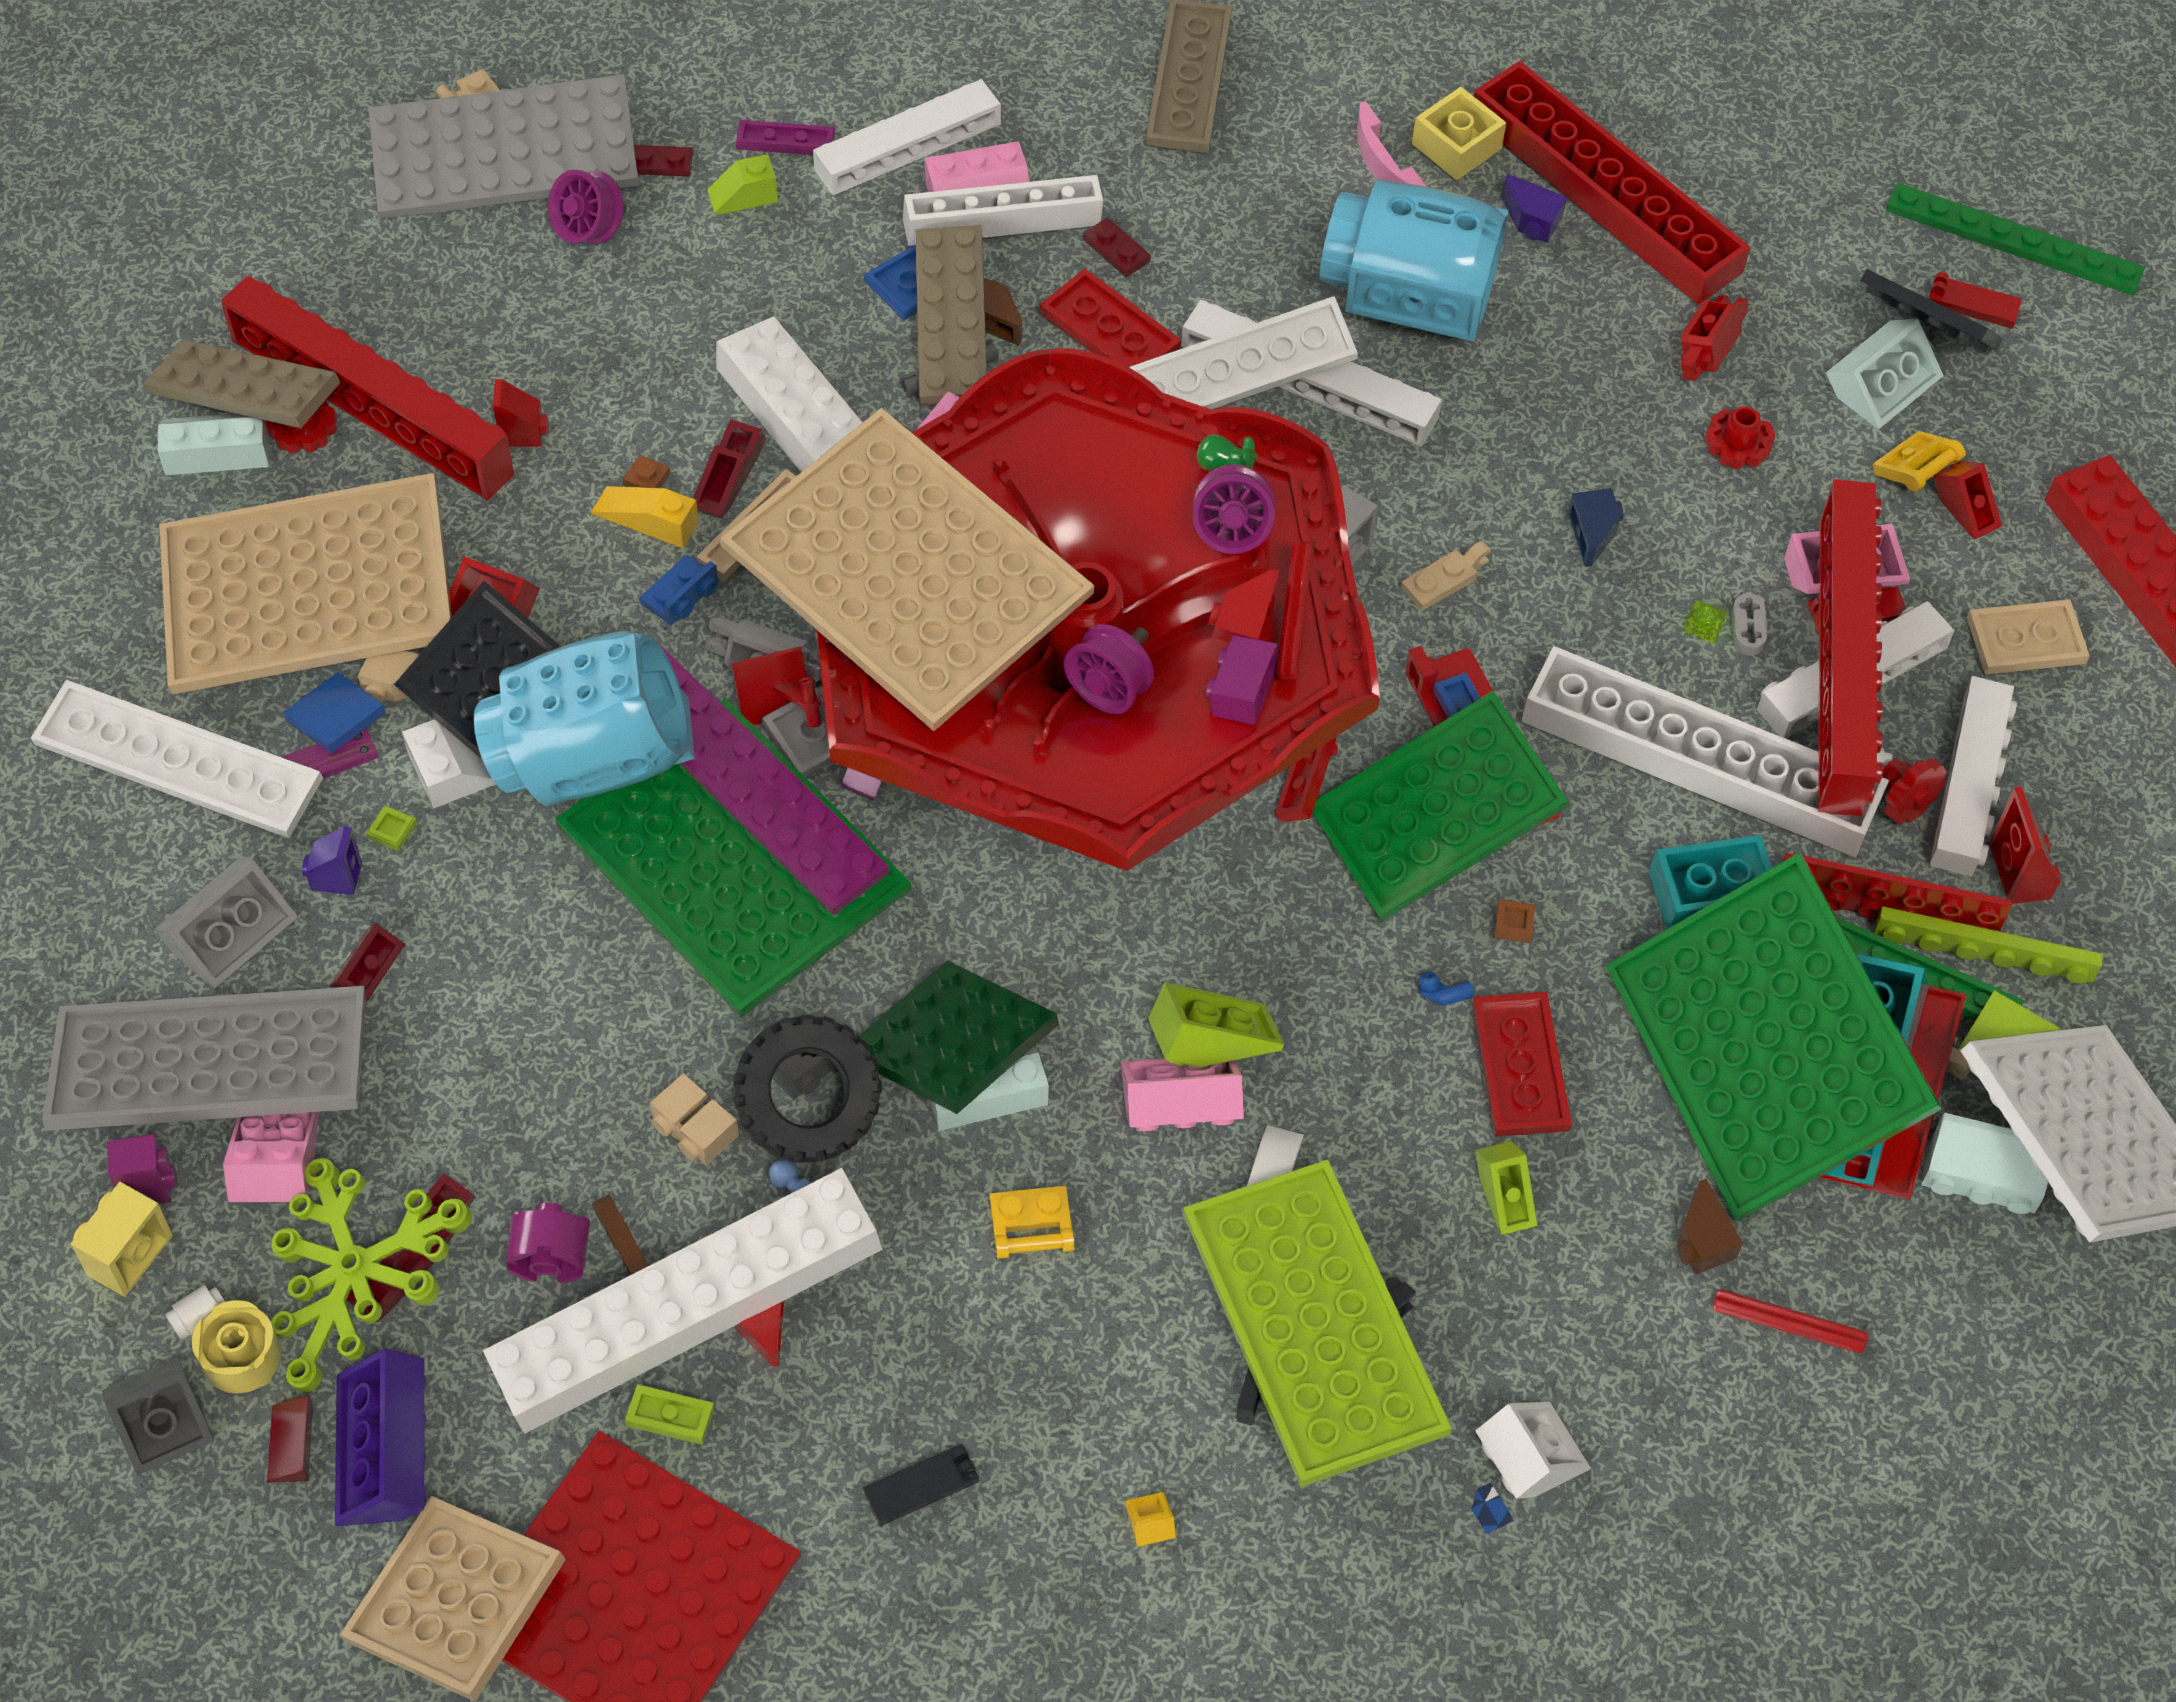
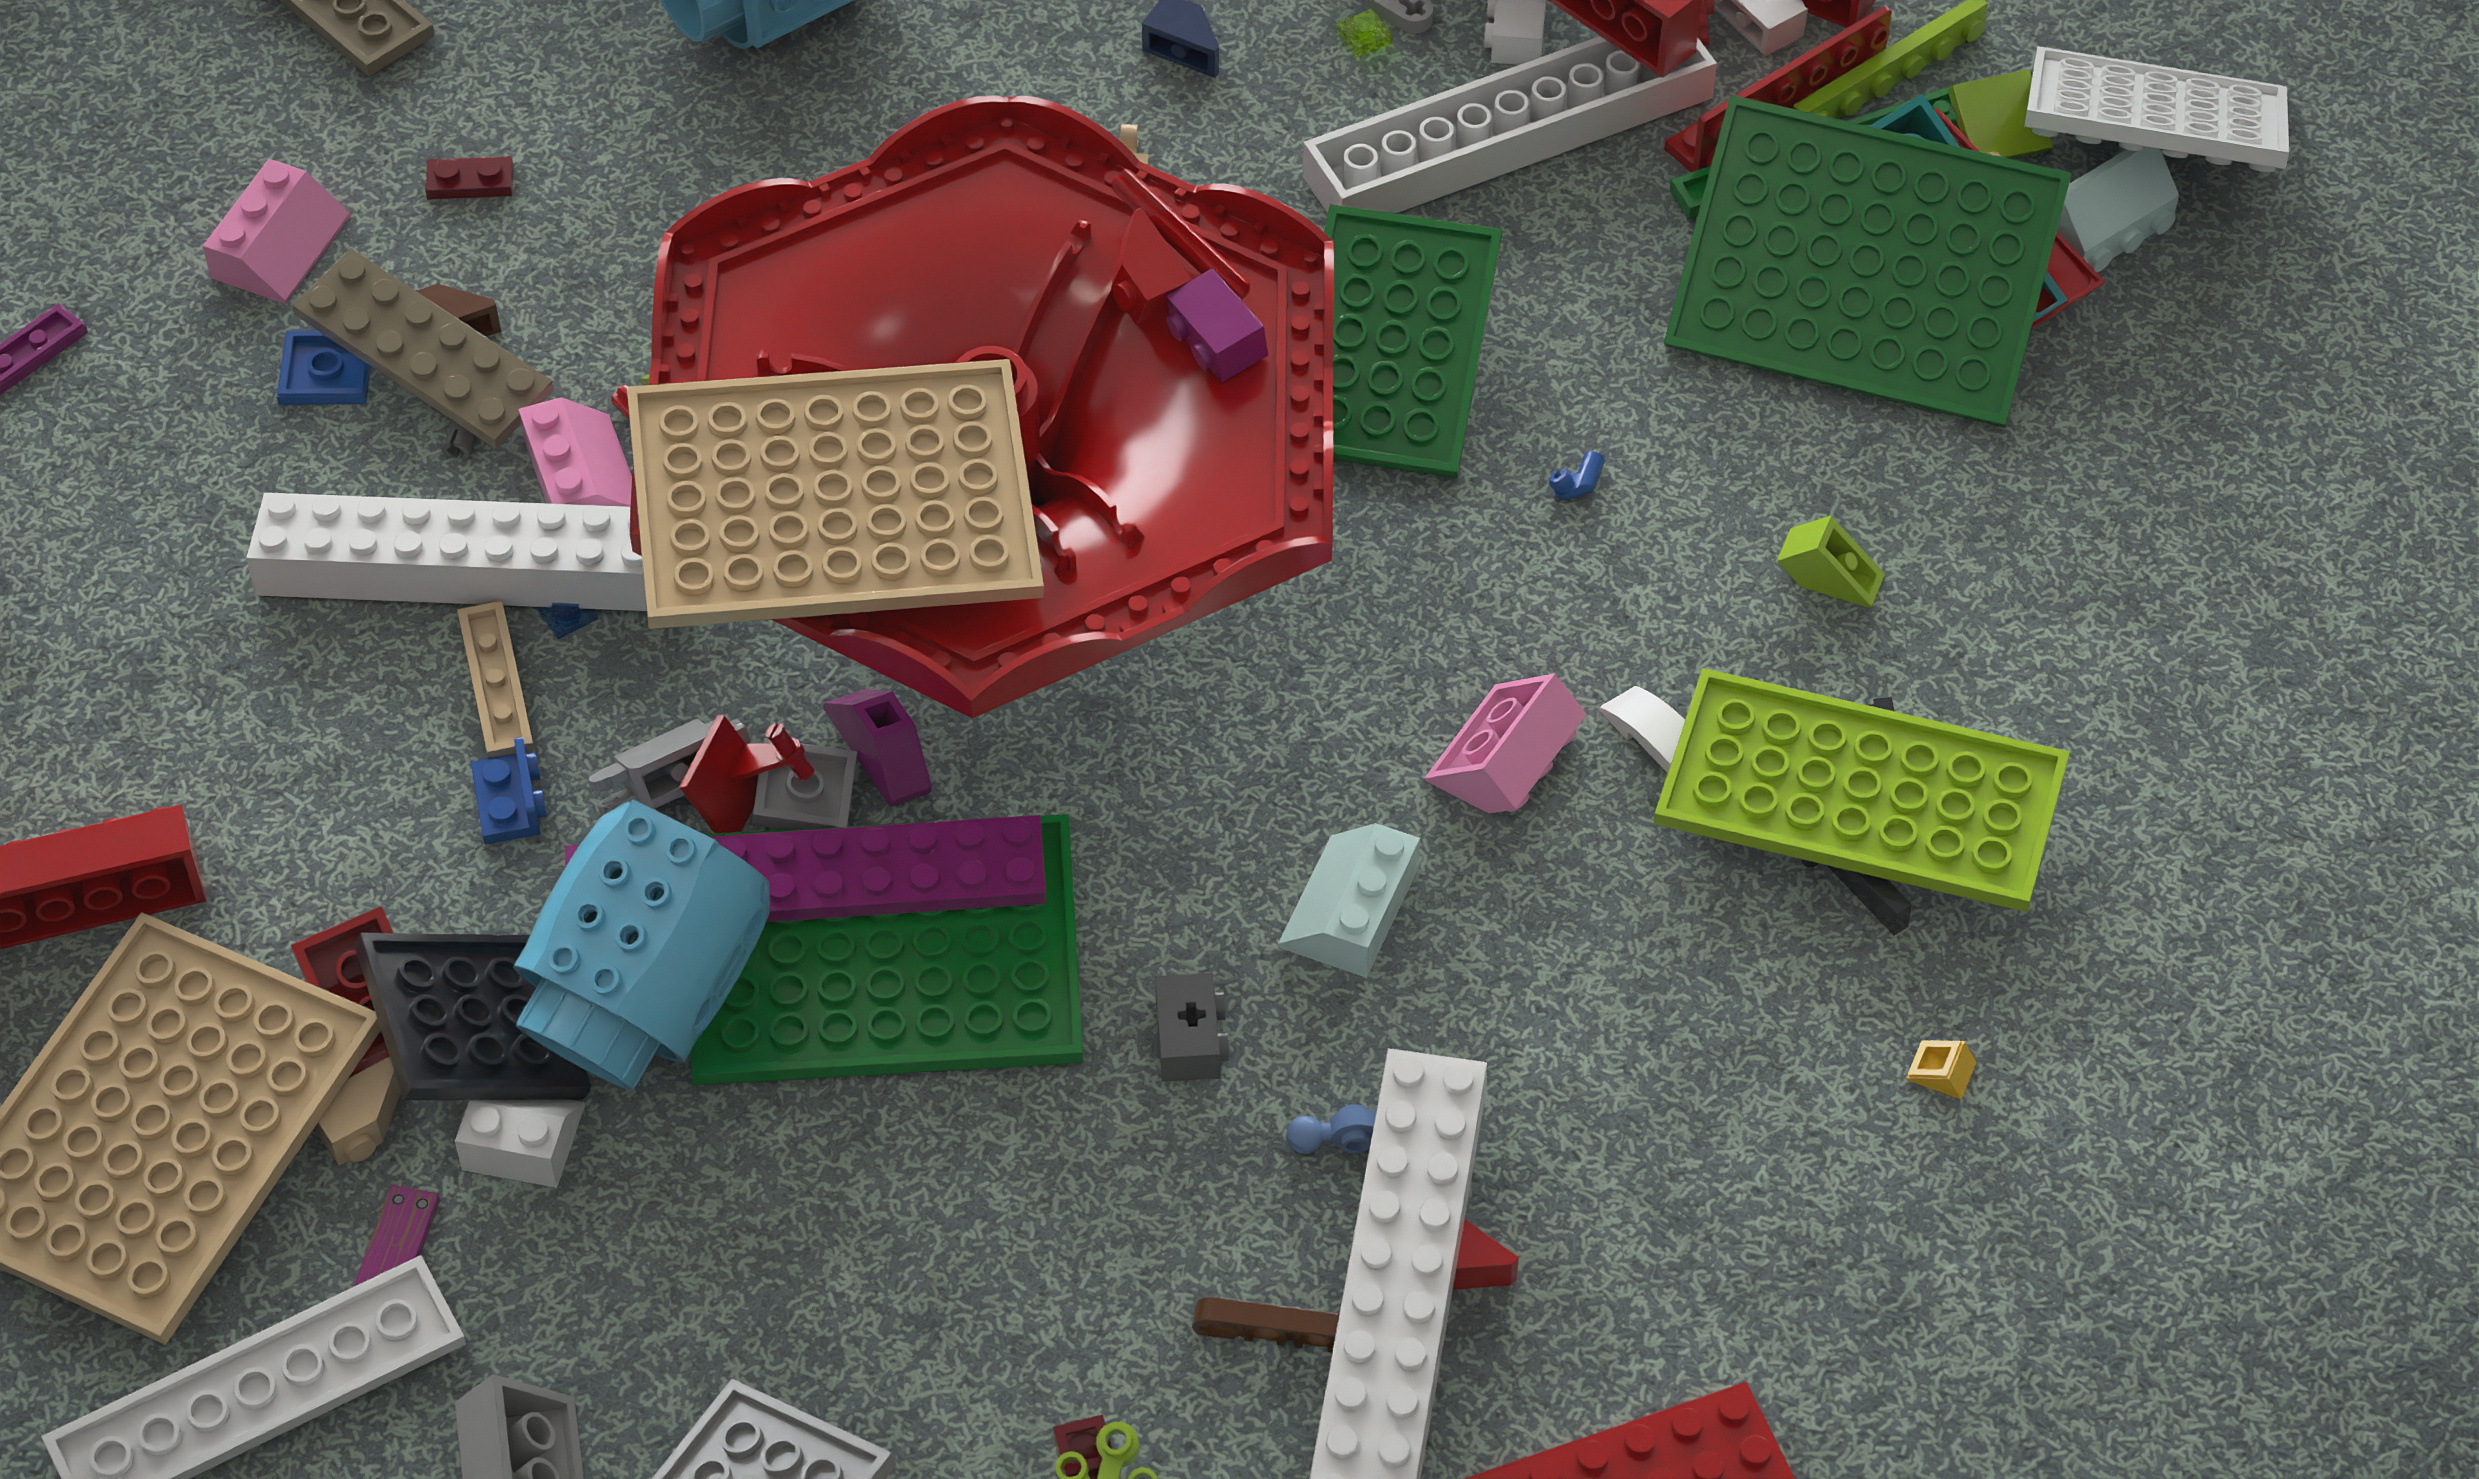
camera: 50 degrees left, 5 degrees down
blue tile [283,672,386,754] -> none
dark purple slope [302,826,362,895] -> none
dark red slope [329,922,405,1003] -> none
lime tile [366,805,417,851] -> none
red slope [493,379,549,447] -> none
magenta brick [506,1203,590,1283] -> none
yellow slope [591,486,699,548] -> none
dark orange plate [623,455,670,488] -> none
lime plate [625,1384,715,1445] -> none
tan piece [650,1073,739,1165] -> none
dark red slope [693,419,766,519] -> none
lime slope [707,154,778,215] -> none
black tyre [733,1015,882,1163] -> none
white brick [813,79,1001,195] -> none
dark green plate [858,961,1059,1114] -> none
black hinge [863,1444,979,1526] -> none
white brick [903,175,1103,246] -> none
yellow plate [989,1186,1074,1259] -> none
red plate [1039,268,1181,367] -> none
magenta wheel [1064,624,1154,714] -> none
white plate [1129,296,1358,409] -> none
lime slope [1148,982,1285,1067] -> none
white brick [1181,300,1442,447] -> none
magenta wheel [1193,464,1275,554] -> none
green animal [1196,434,1258,472] -> none
red plate [1472,992,1572,1137] -> none
sticker [1472,1483,1514,1534] -> none
white slope [1476,1401,1591,1499] -> none
dark orange plate [1494,900,1535,943] -> none
teal slope [1648,835,1772,930] -> none
reddish brown slope [1677,1179,1743,1274] -> none
red axle [1713,1289,1868,1353] -> none

